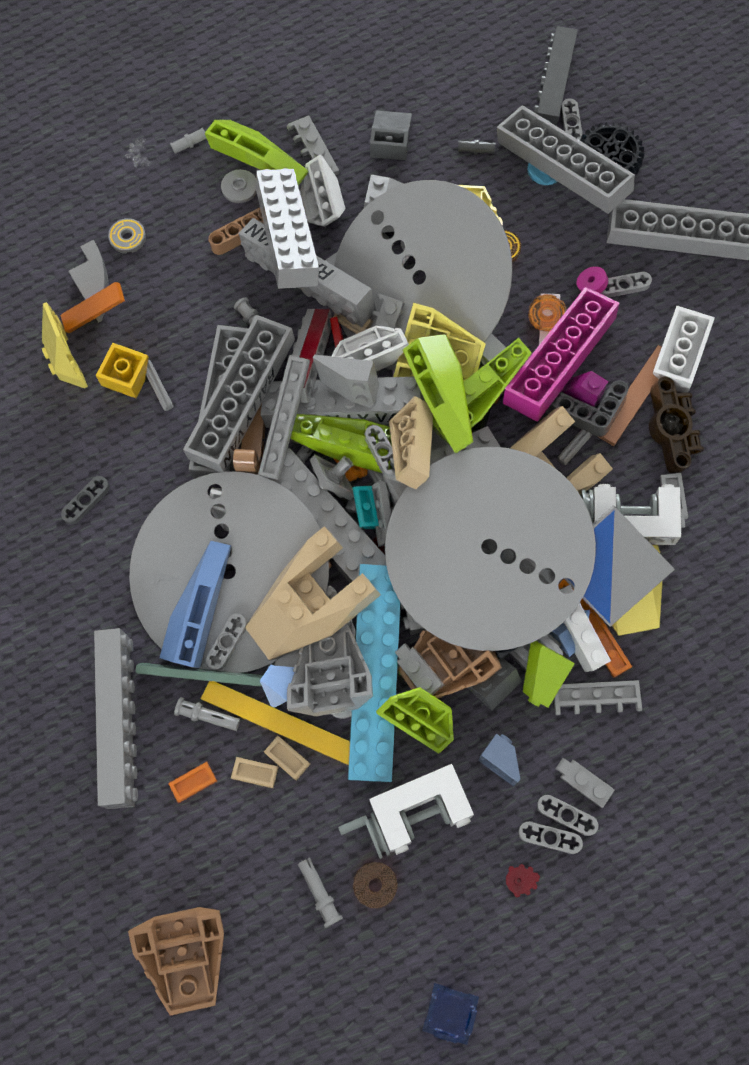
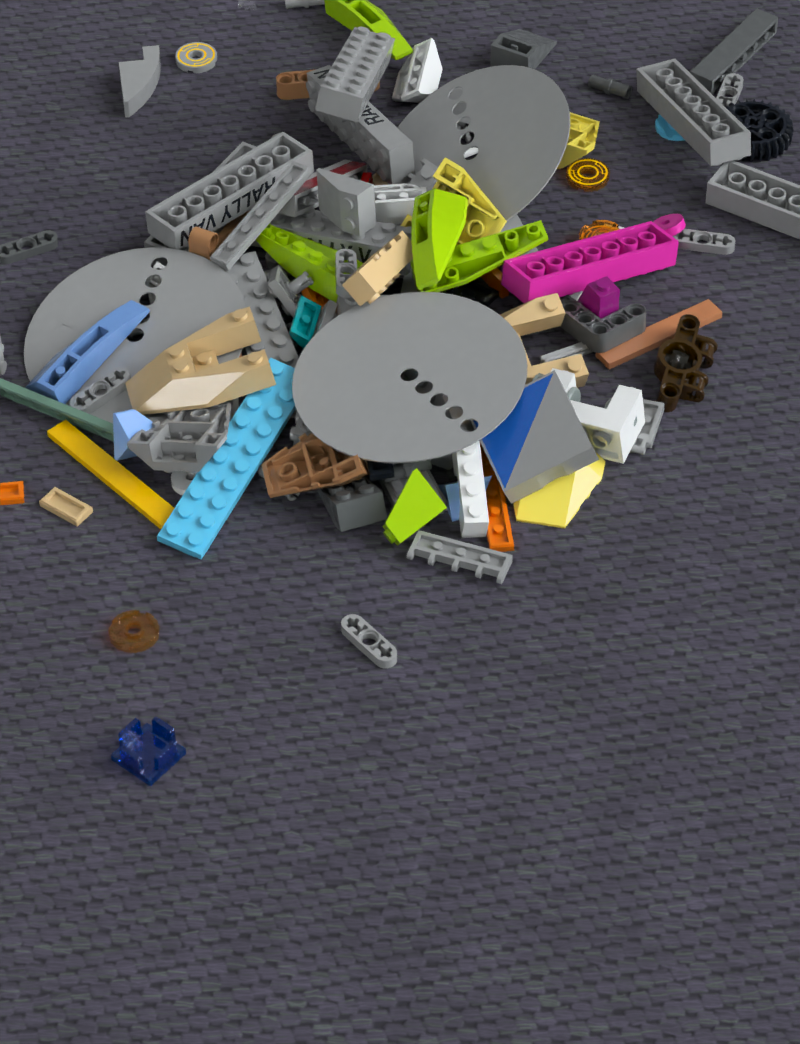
camera: 20 degrees right, 25 degrees down
light yellow wedge [42,302,88,388] -> none
orange tile [60,282,125,333] -> none
yellow slope [96,343,149,398] -> none
light grey axle [146,360,173,411] -> none
light grey pin [174,697,240,731] -> none
light grey piece [221,169,257,203] -> none
tan tile [264,736,310,781] -> none
light grey hinge [287,116,339,175] -> none
light grey pin [297,858,343,928] -> none
white piece [338,764,474,859] -> none
lime wedge [376,687,454,754] -> none
light grey hinge [395,643,444,695] -> none
sand blue slope [478,734,520,787] -> none
dark red piece [506,864,540,898] -> none
light grey beam [518,822,583,854] -> none
light grey hinge [555,758,615,808] -> none
white slope [653,306,715,393] -> none

